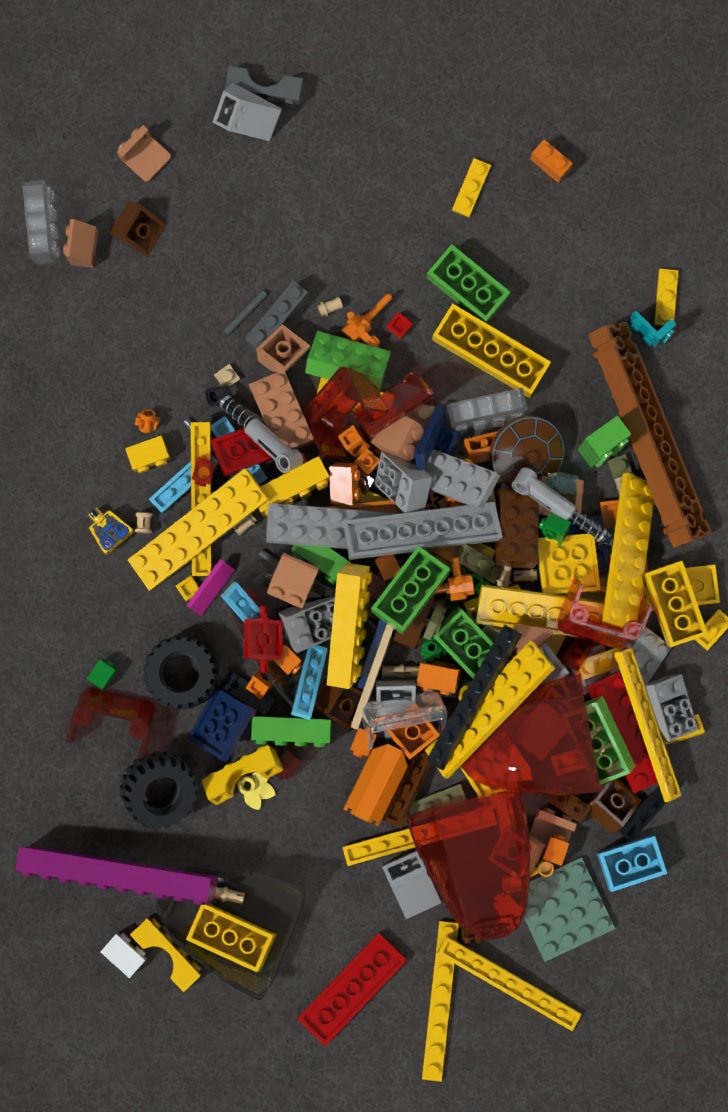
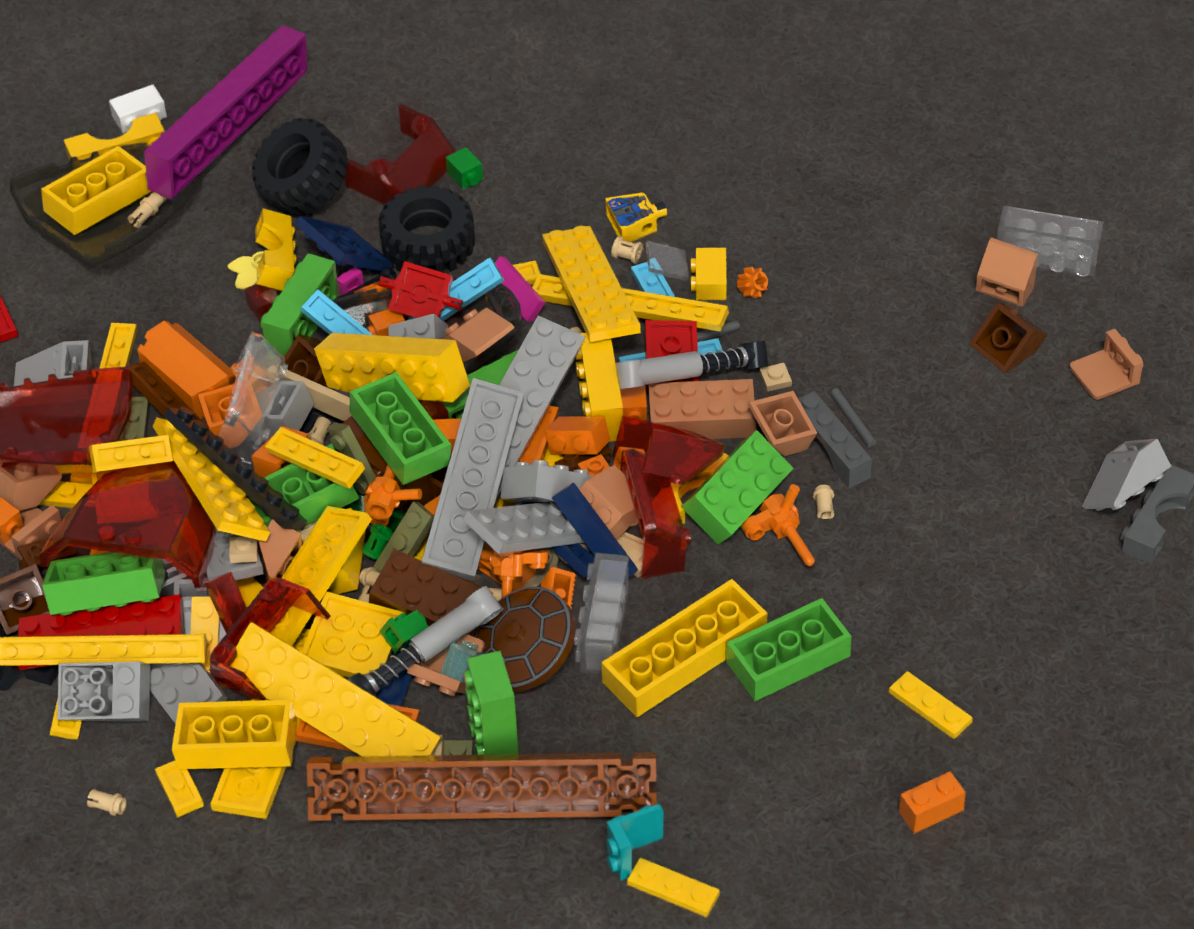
camera: 110 degrees right, 35 degrees down
clear red brick [192,457,217,487] -> none
red plate [386,312,413,340] -> none
none -> yellow plate [89,435,173,473]
none -> yellow plate [265,427,365,489]
none -> clear piece [645,241,689,281]

